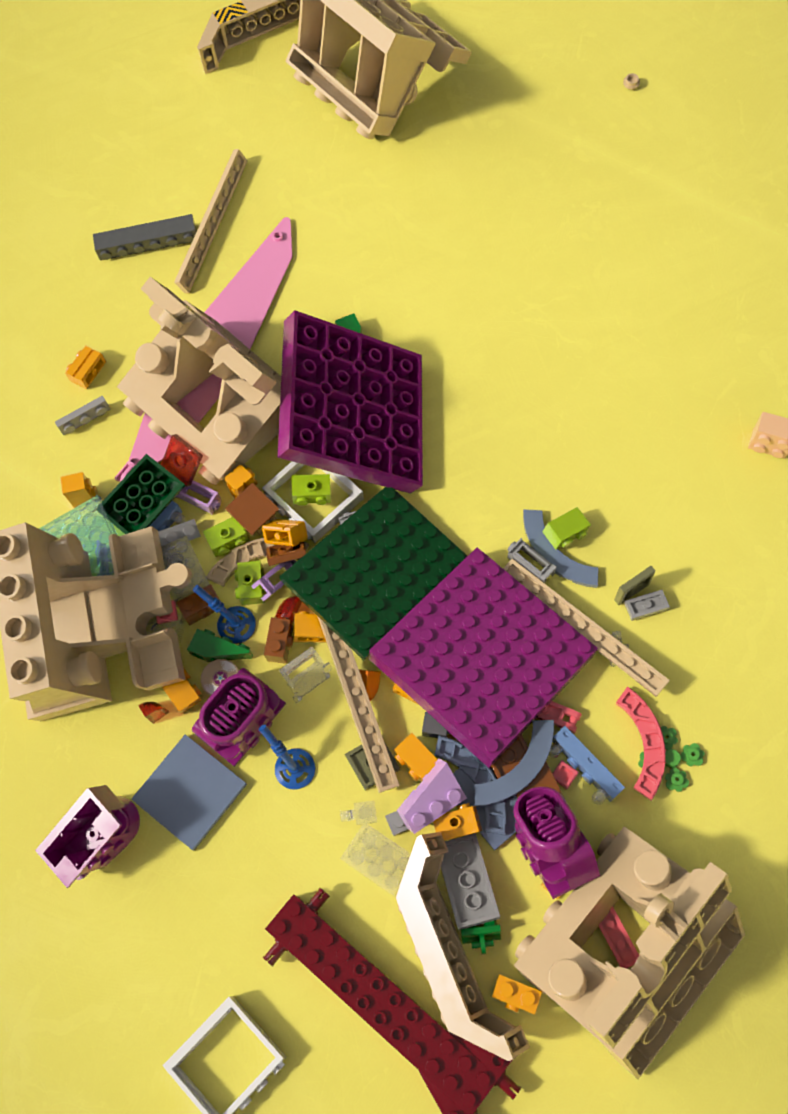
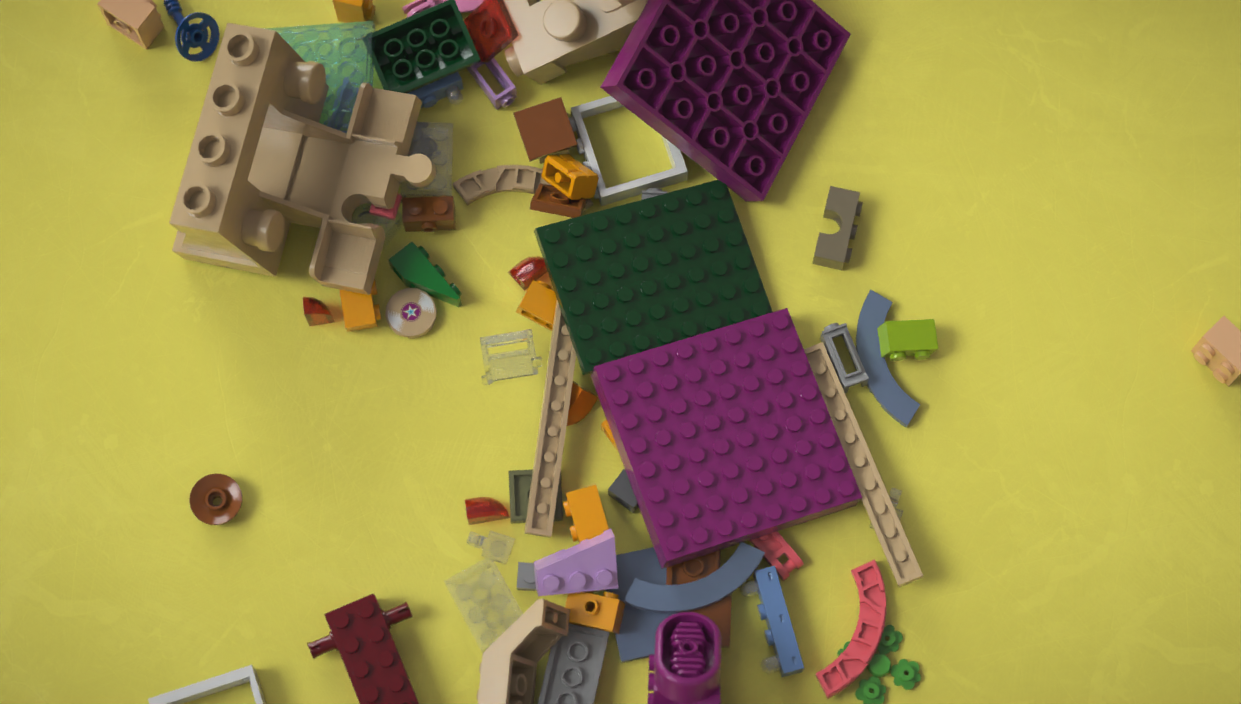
camera: 20 degrees right, 5 degrees up
brick [35,785,140,888] -> none
sand blue tile [131,735,247,851] -> none
light grey plate [159,519,201,550] -> none
magenta brick [192,668,286,767] -> none
blue dish [193,585,256,644] -> none
lime brick [203,517,249,557] -> none
light orange brick [225,465,258,498] -> none
lime brick [235,561,265,605] -> none
lavender window [251,559,297,601] -> none
blue dish [259,725,315,790] -> none
dark orange brick [264,617,293,664] -> none
lime brick [292,474,331,506] -> none
sand blue tile [435,736,507,835] -> none
coral tile [552,760,579,790] -> none
olive tile [614,566,656,605] -> none
light grey plate [624,590,670,621] -> none
none -> dark orange dish [190,473,242,525]
none -> clear red brick [465,497,510,525]
none -> dark tan arch [812,186,863,271]

